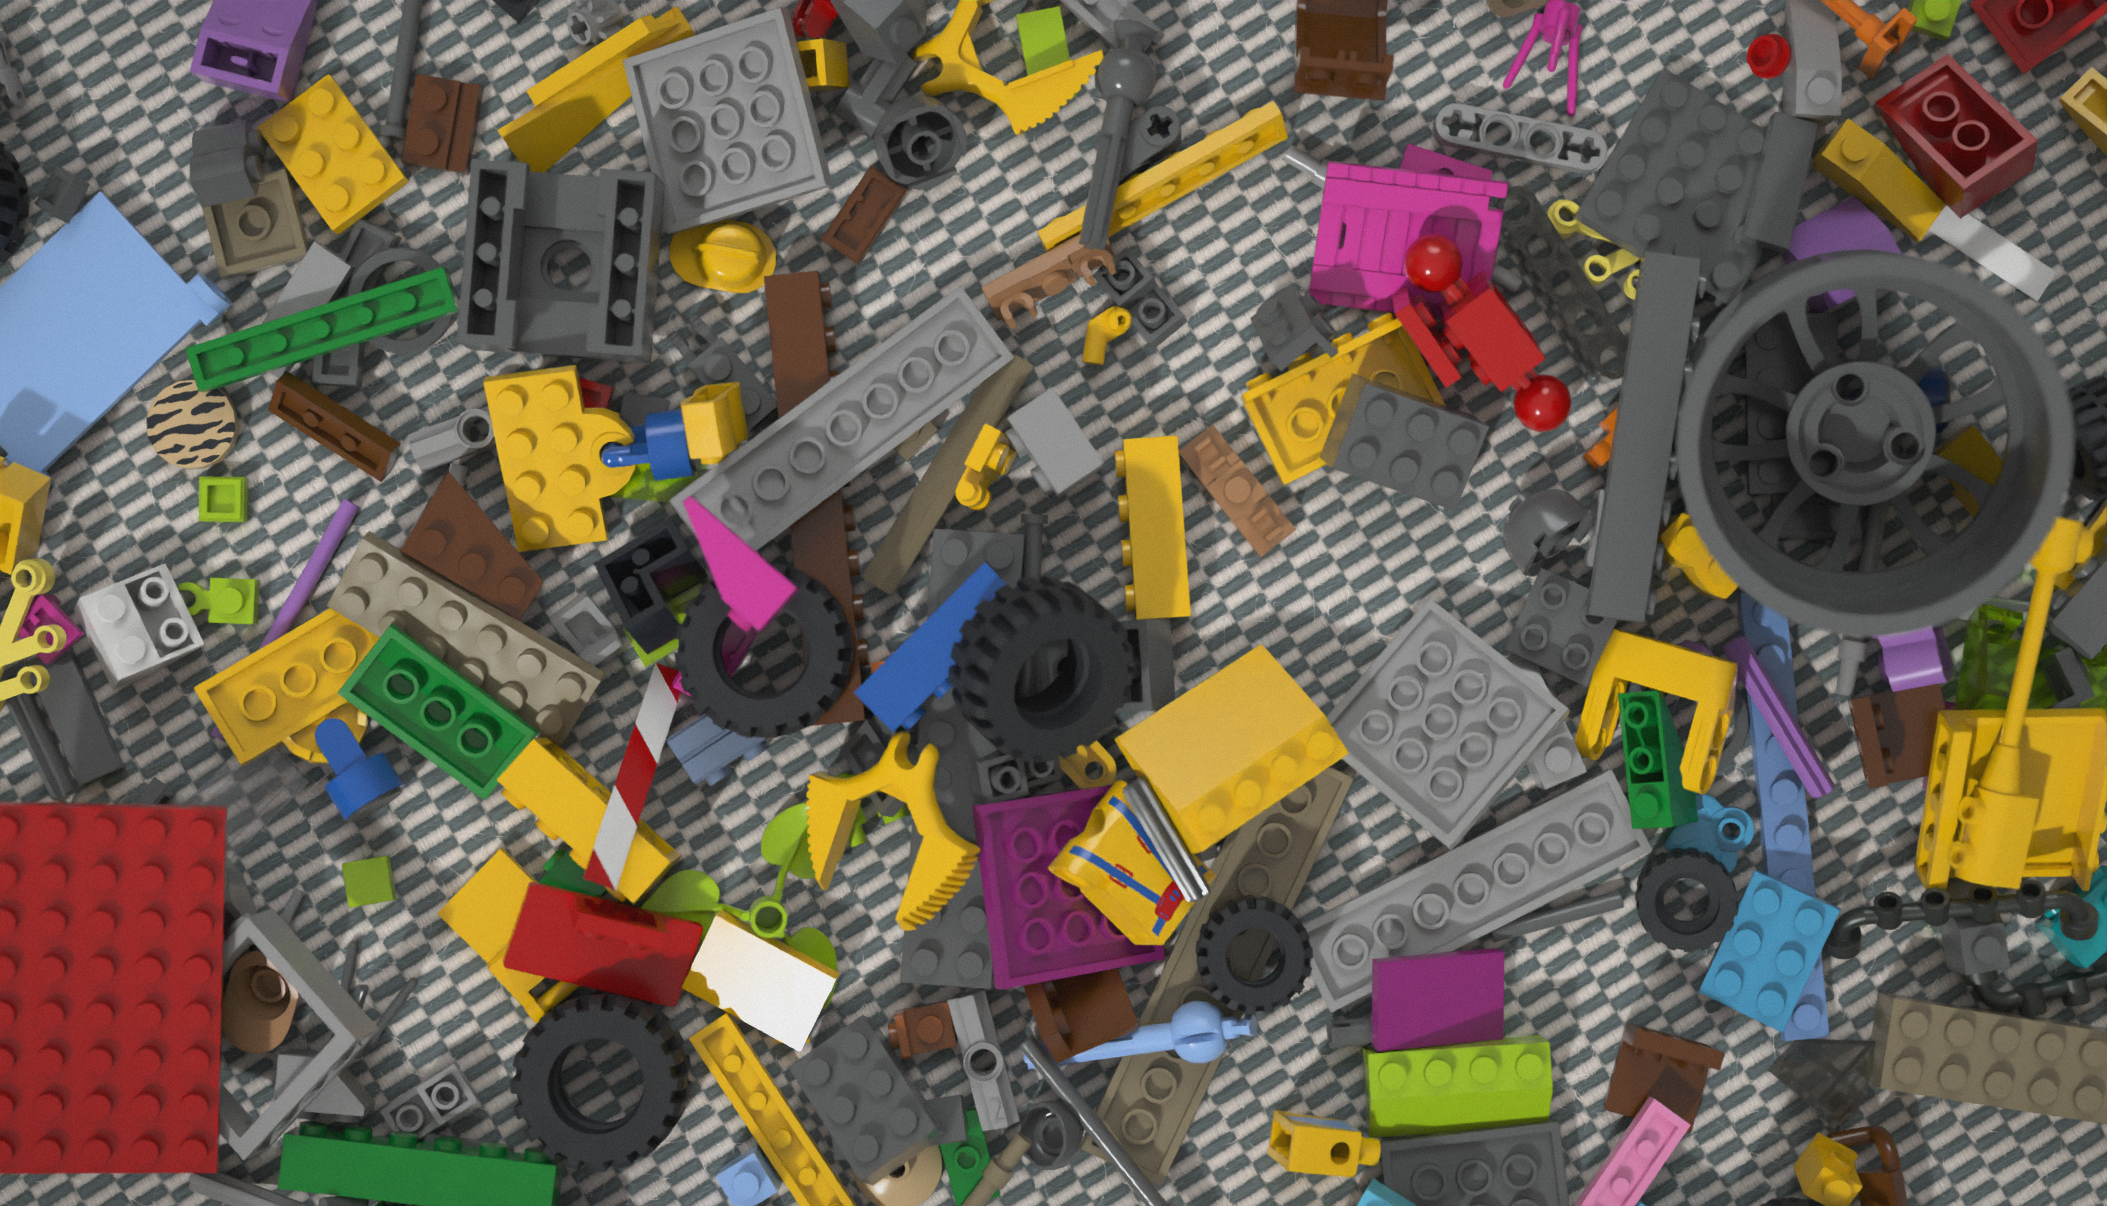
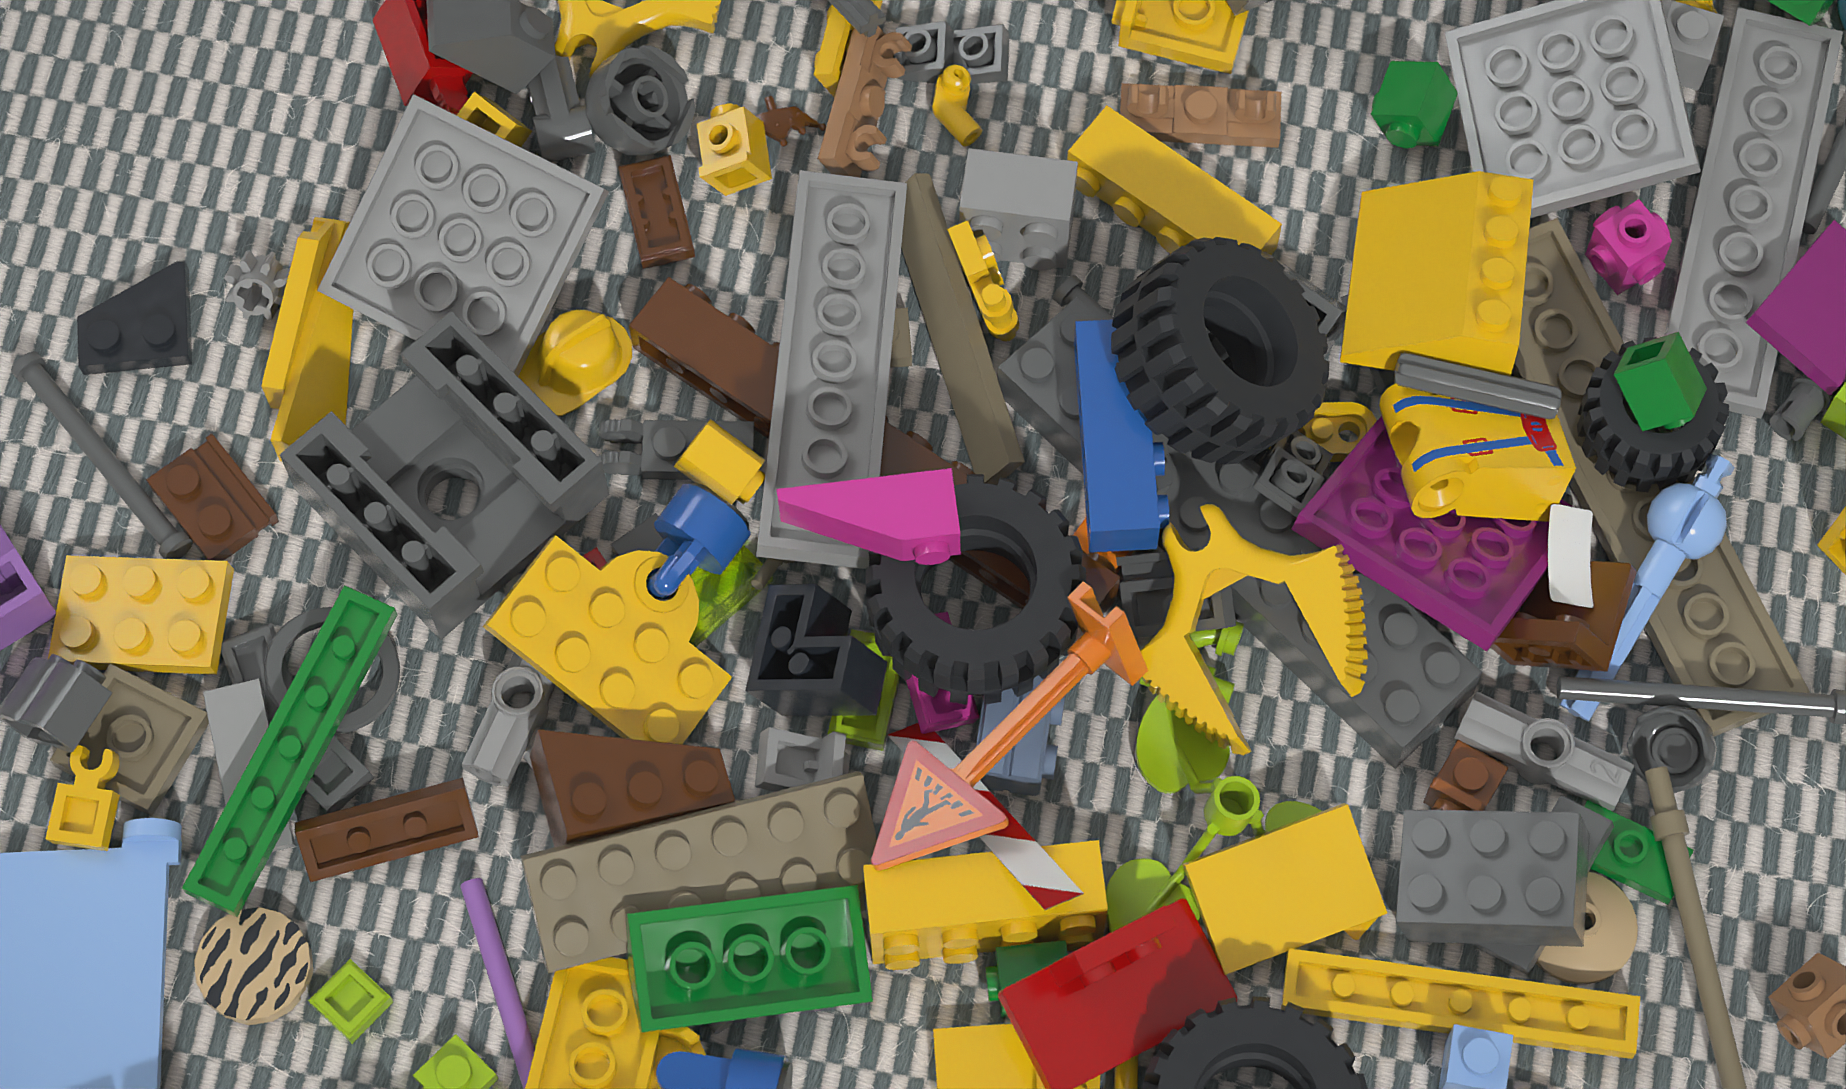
camera: 45 degrees left, 20 degrees down
none -> yellow plate [46,745,120,851]
none -> yellow brick [696,104,772,196]
none -> reddish brown piece [755,96,826,147]
none -> orange piece [871,581,1148,871]
none -> green brick [1370,61,1458,148]
none -> white sticker [1548,504,1593,608]
none -> dark pink brick [1585,199,1672,296]
none -> green brick [1614,332,1707,432]

